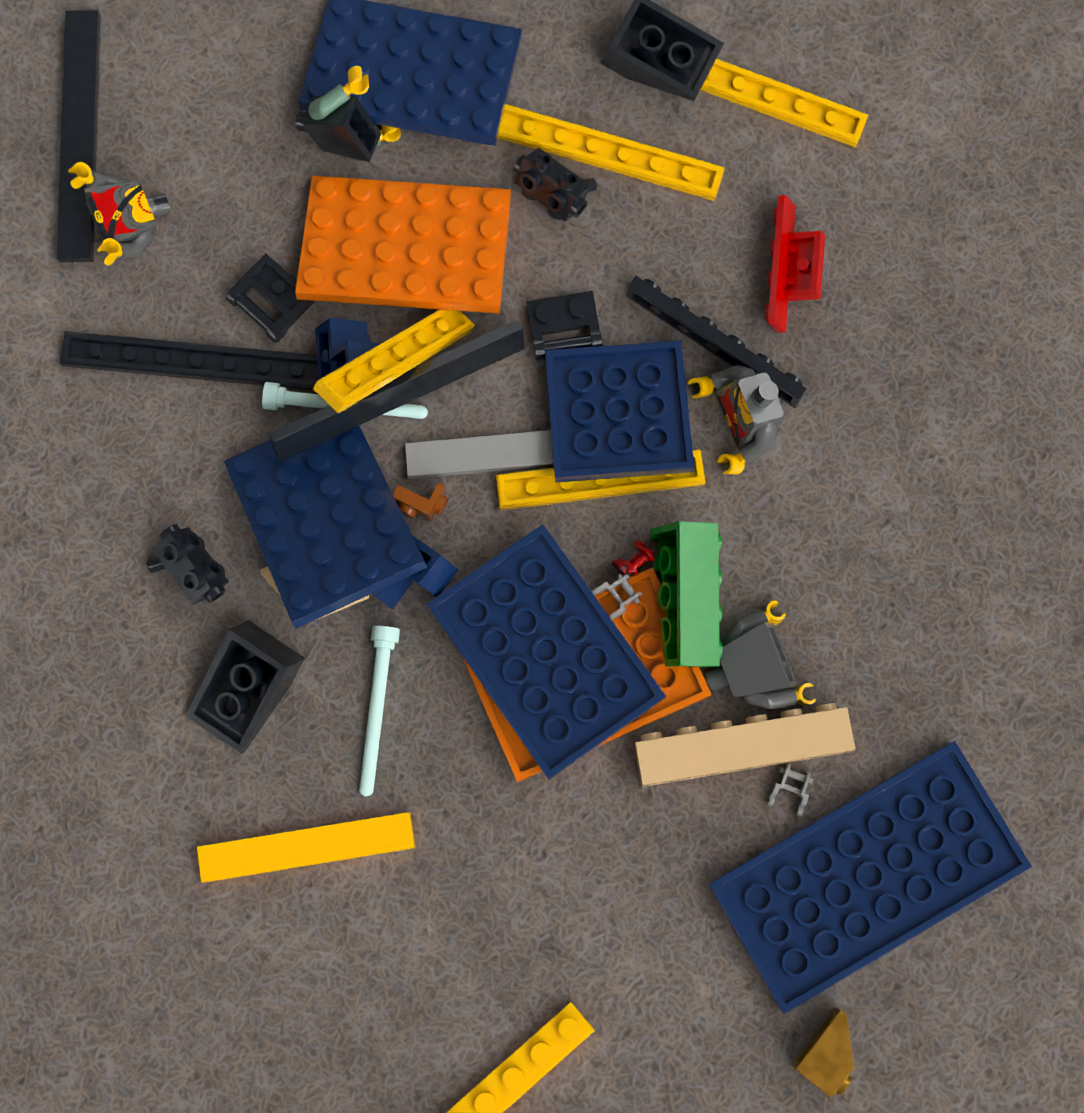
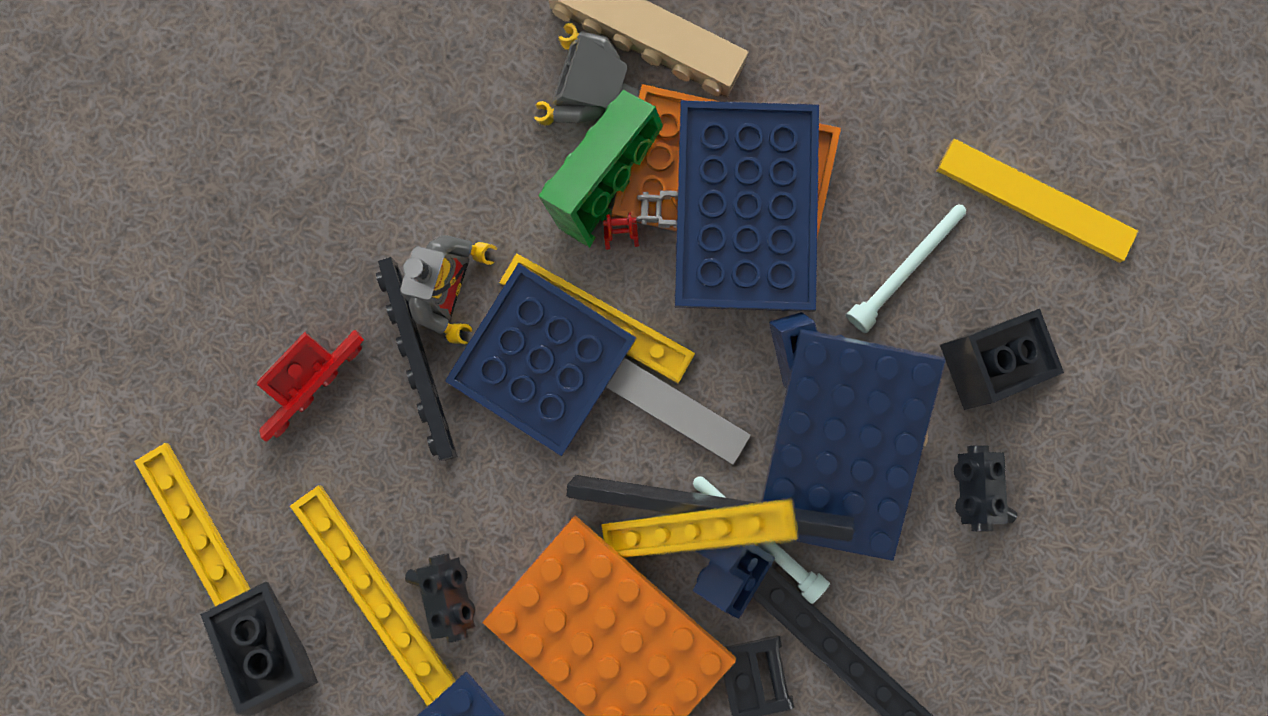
camera: 145 degrees left, 5 degrees up
dark orange bracket [393,482,449,522] -> none
black plate [526,291,603,360] -> none

